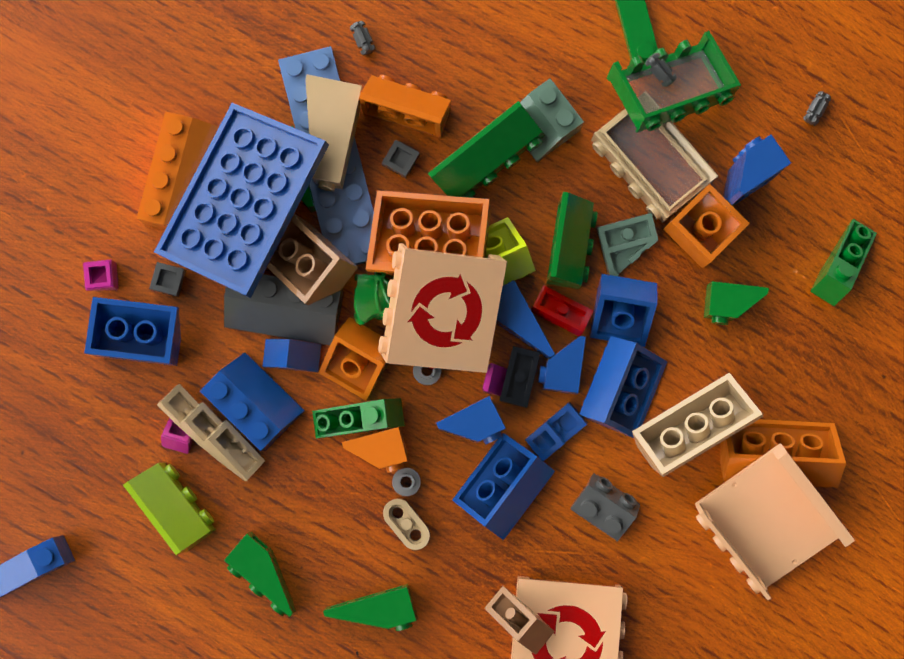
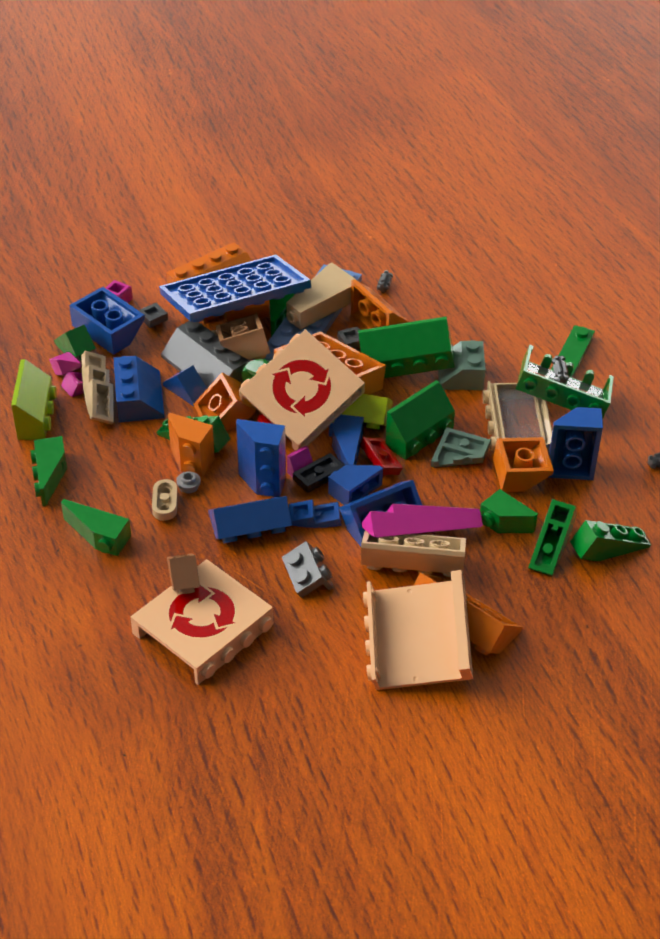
camera: 35 degrees right, 40 degrees down
blue slope [590,274,657,347] -> none
none -> dark pink slope [49,352,82,375]
none -> green slope [54,324,96,361]
none -> dark pink wedge [362,504,483,537]
none -> green slope [528,499,577,576]

